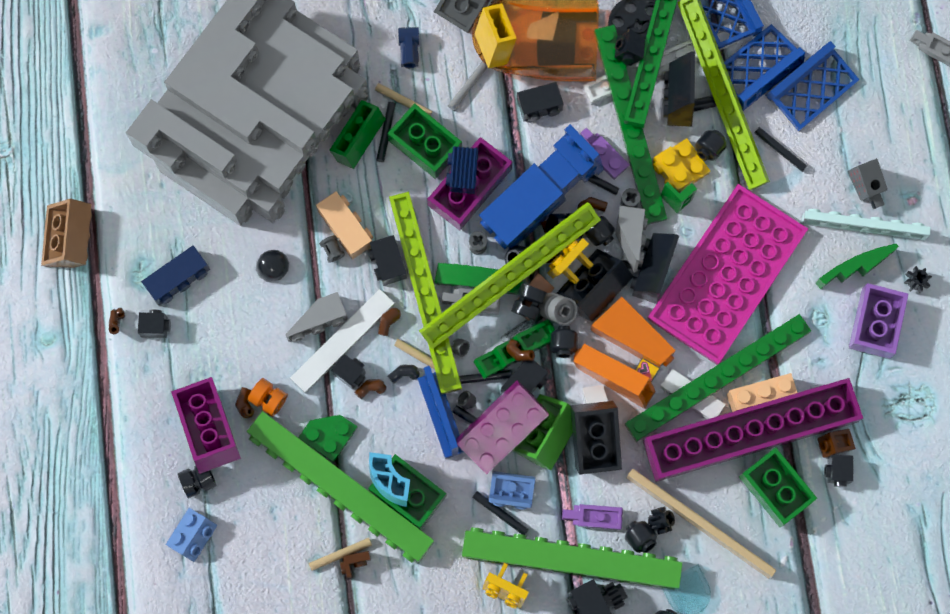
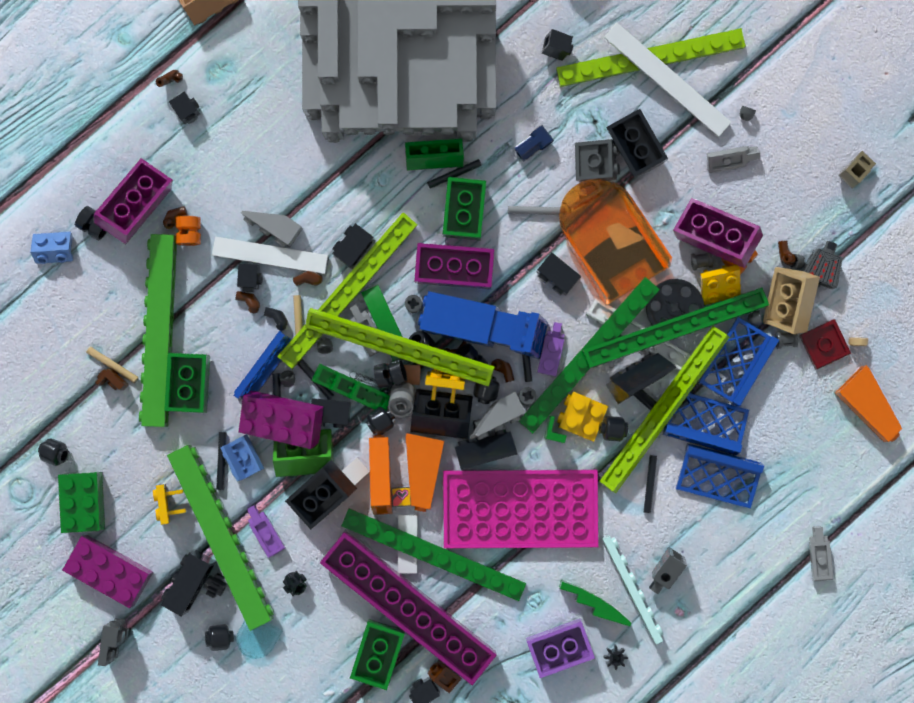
camera: 60 degrees right, 10 degrees up
dark blue brick [141,245,210,306] -> none
black hair [256,250,289,282] -> none
green plate [298,415,358,463] -> none
light nougat brick [316,191,373,260] -> none
dark grey bush [319,235,345,263] -> none
medium azure brick [369,452,410,507] -> none
tan bar [375,83,432,116] -> none
dark blue brick [446,146,478,194] -> none
yellow brick [475,3,517,69] -> none
reddish brown arm [506,339,535,361] -> none
black brick [614,29,645,66] -> none
black head [625,521,657,553] -> none
tan tile [626,469,776,579] -> none
light nougat brick [726,373,798,412] -> none

